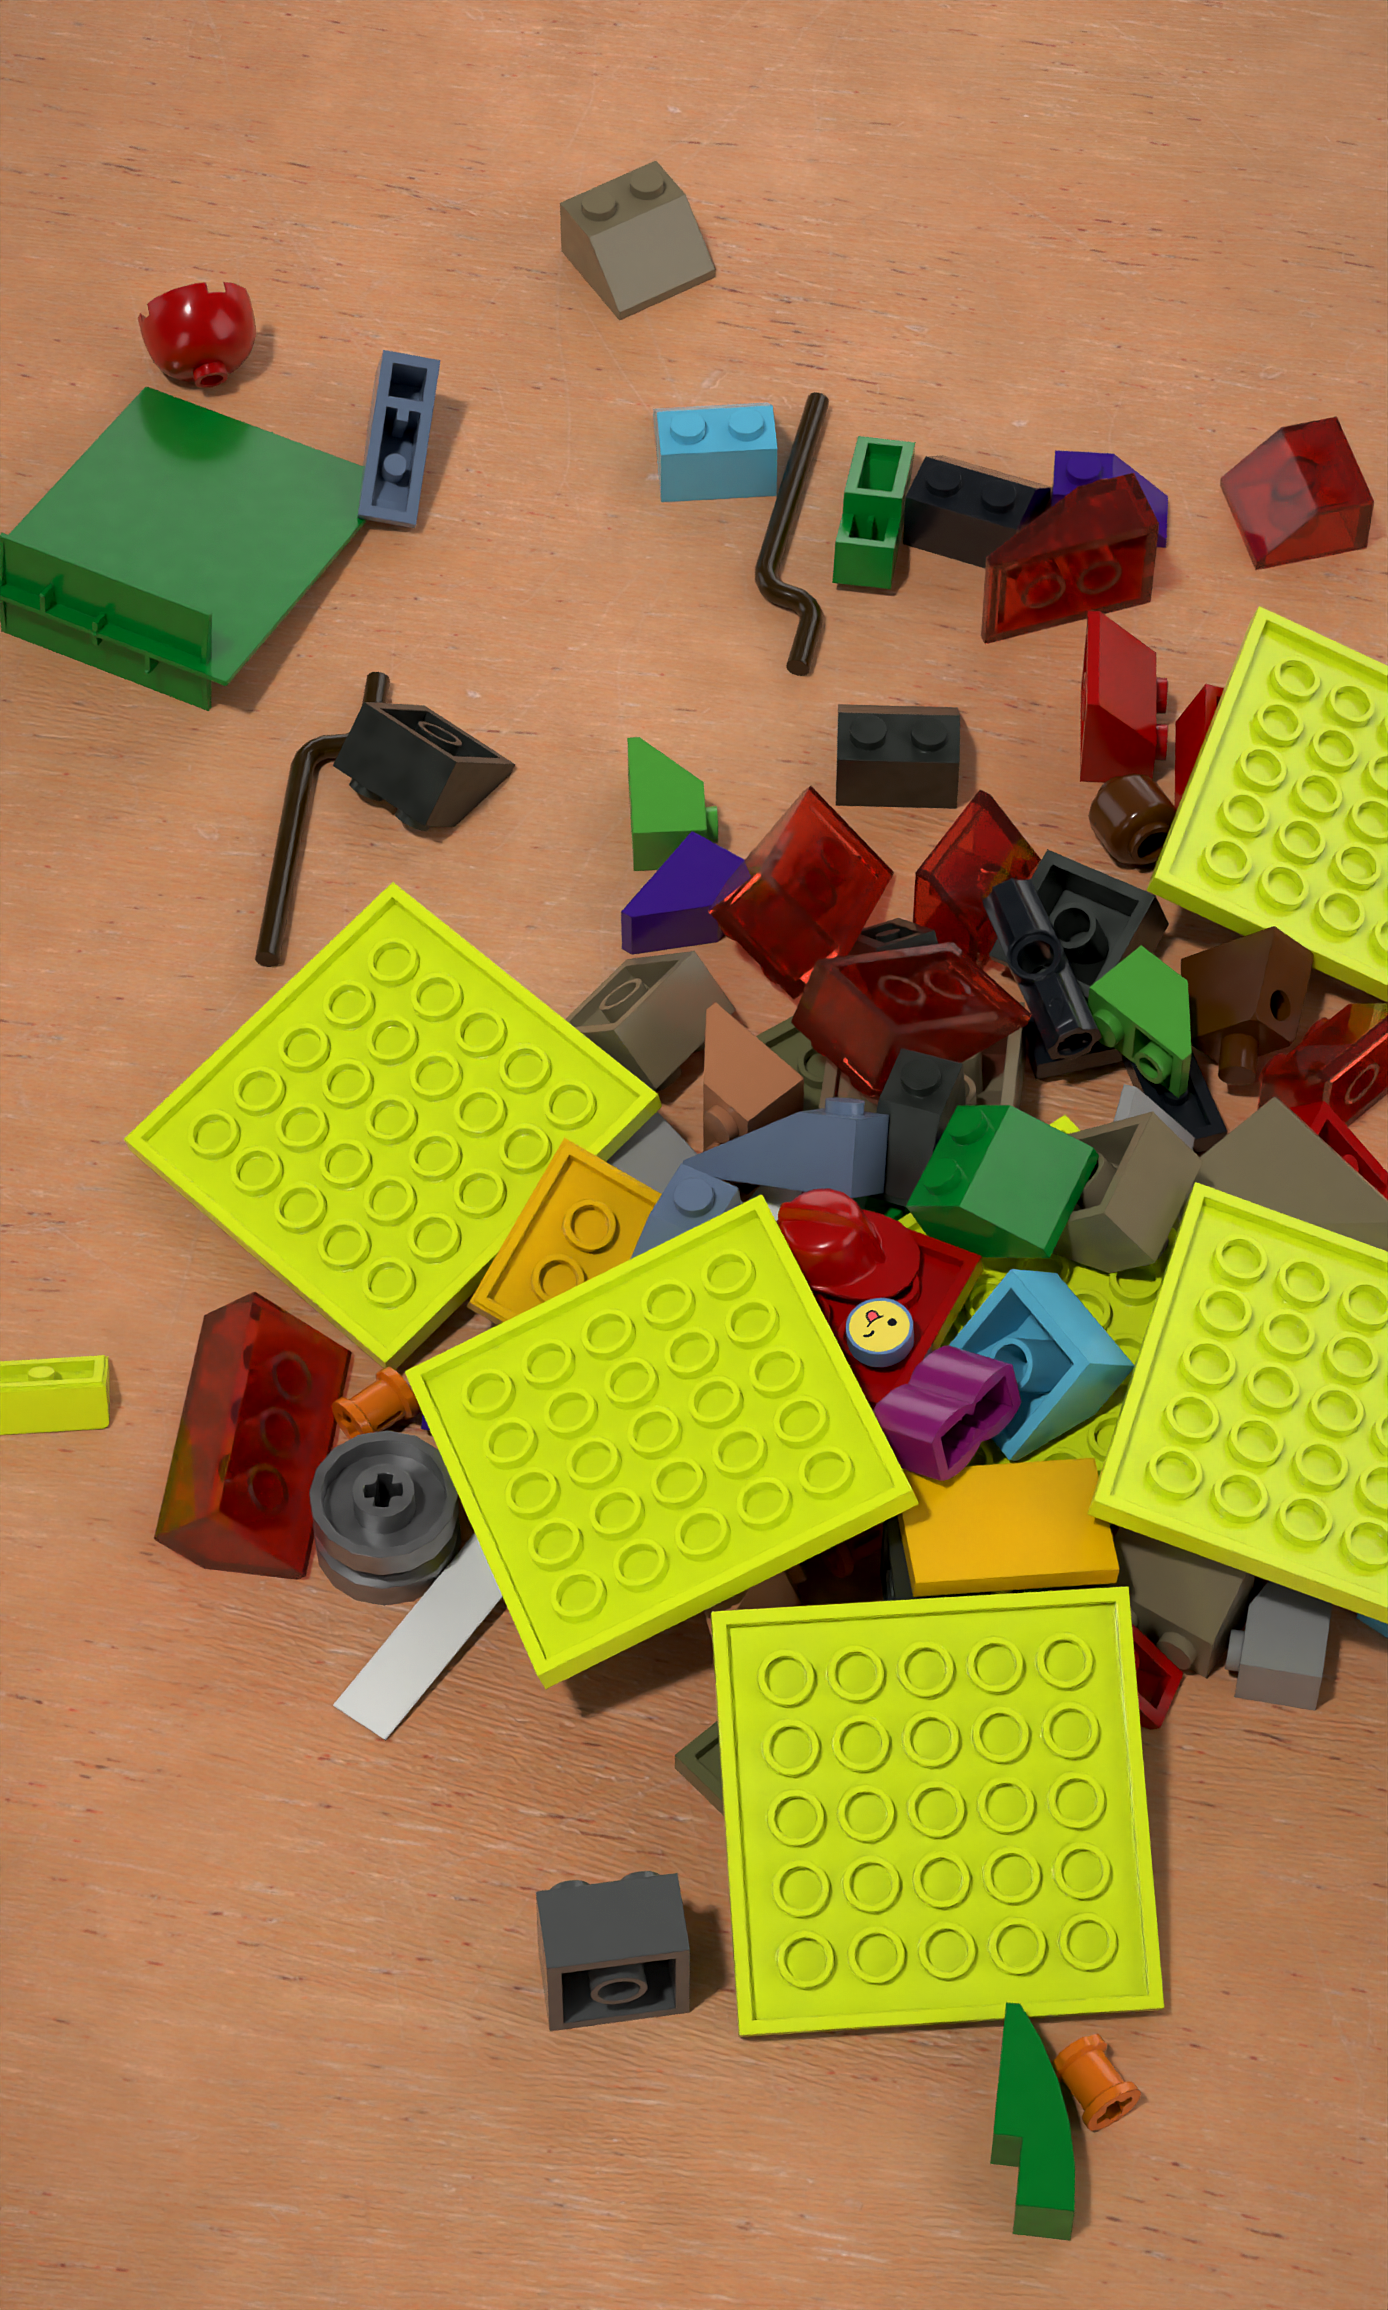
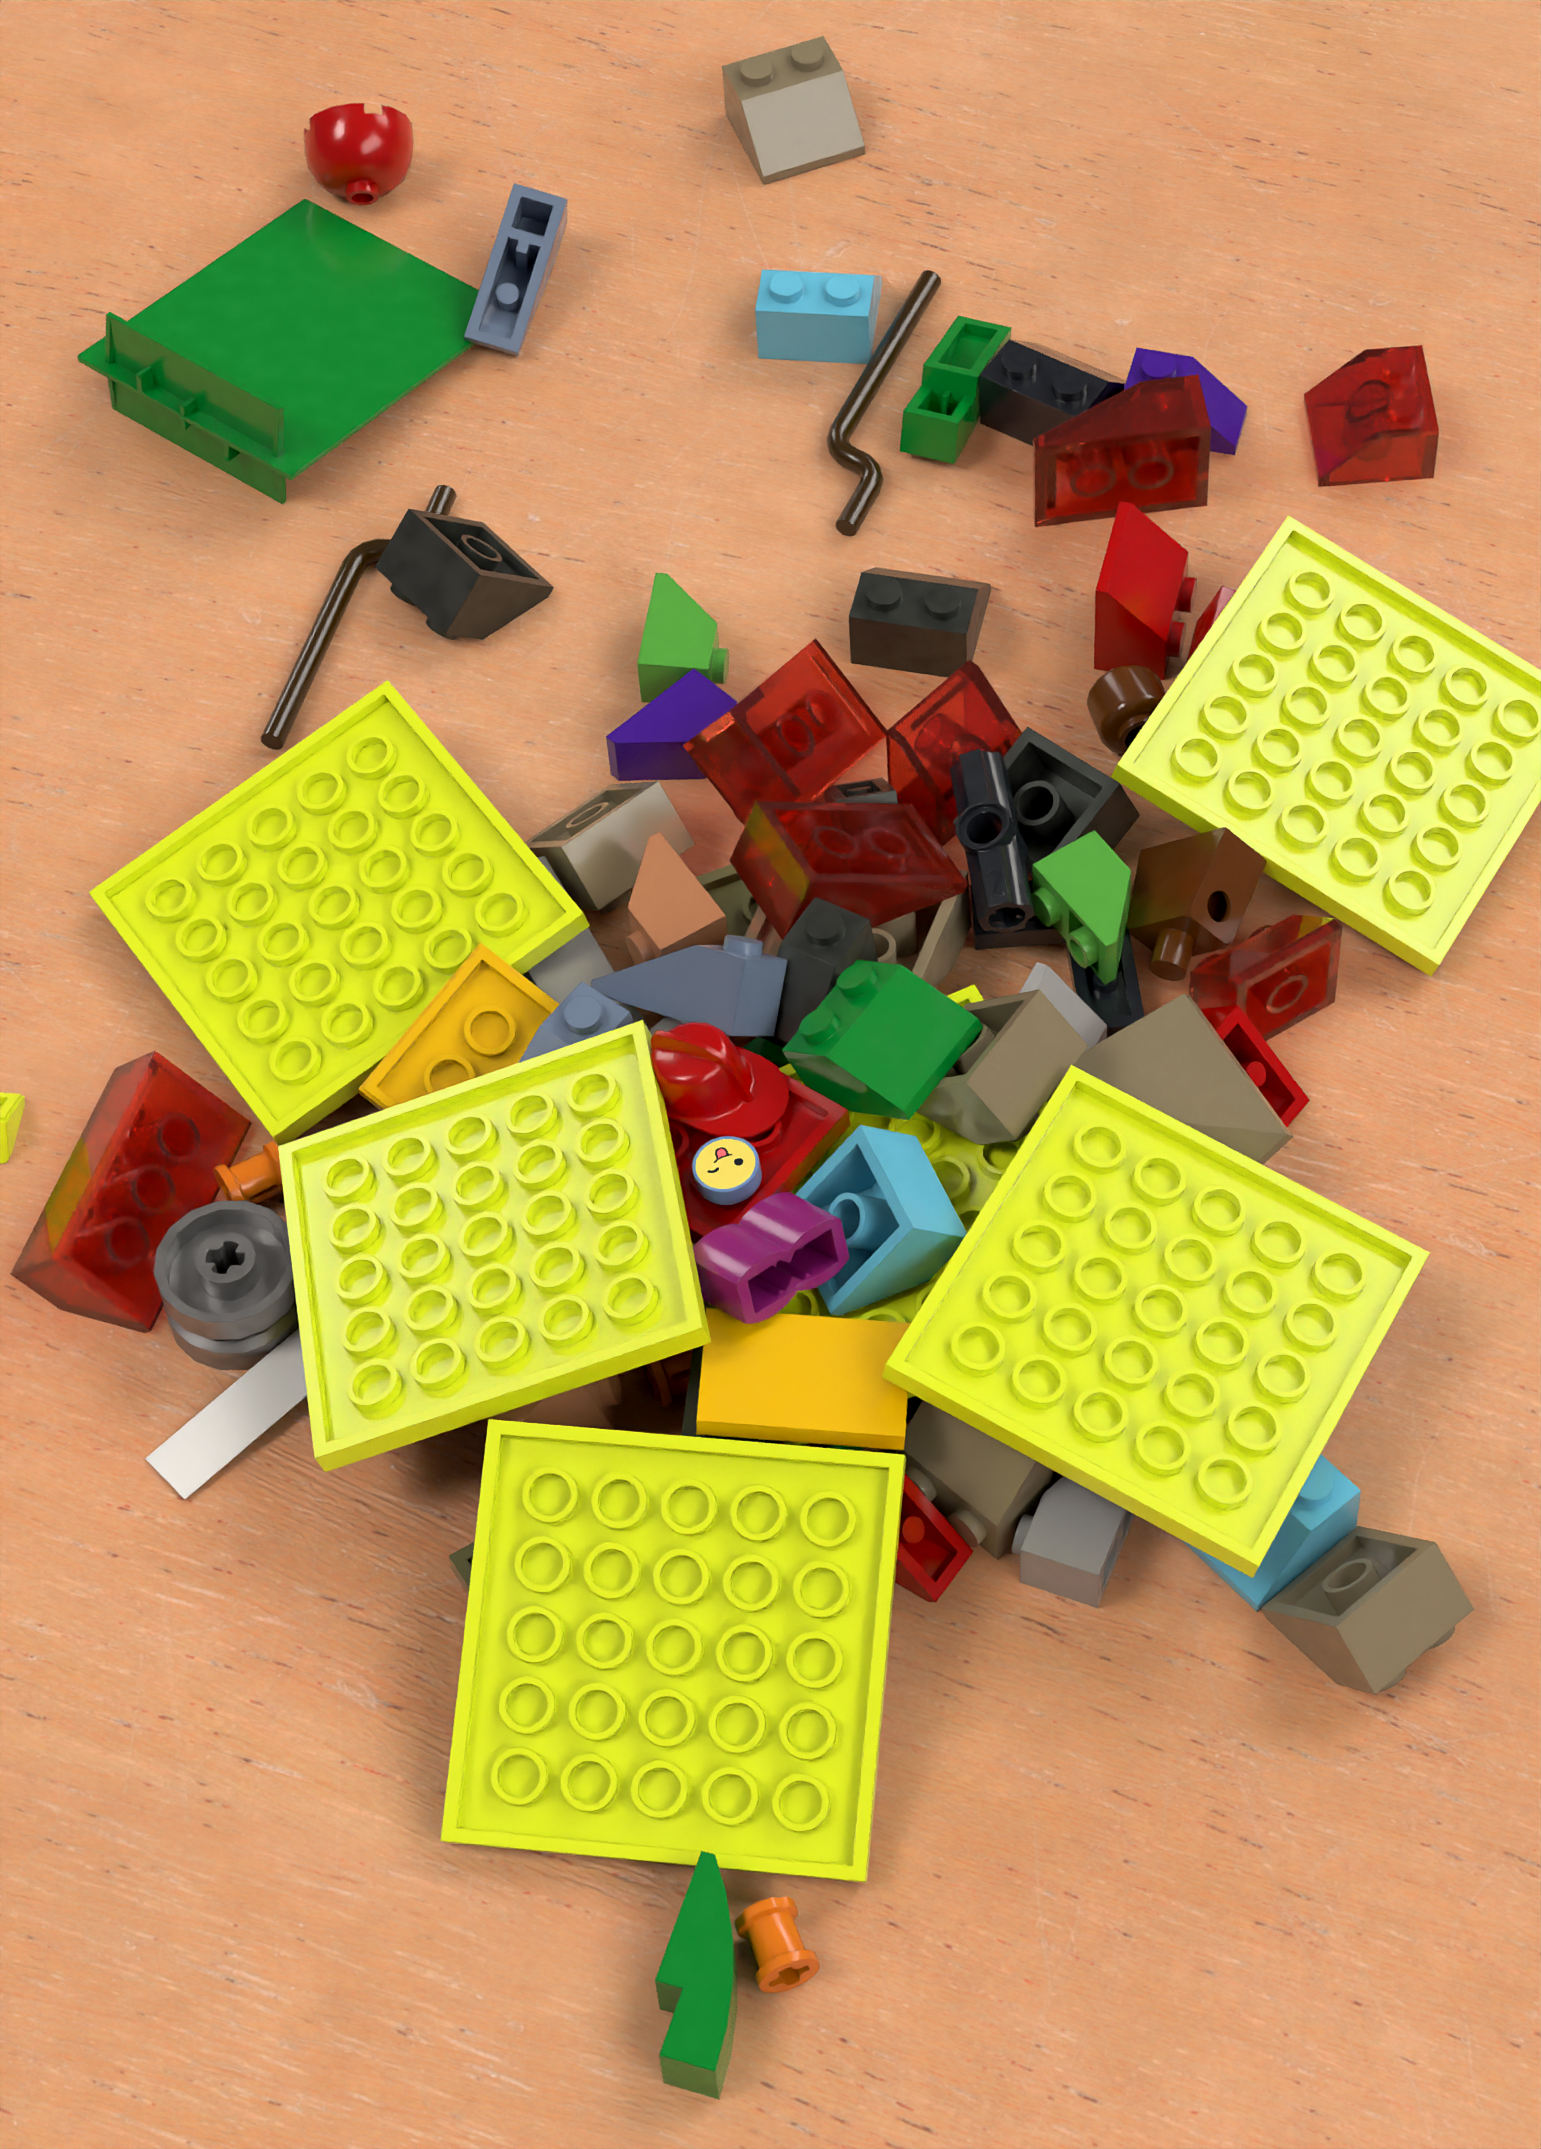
camera: 15 degrees right, 0 degrees up
dark grey brick [536,1871,690,2031] -> none

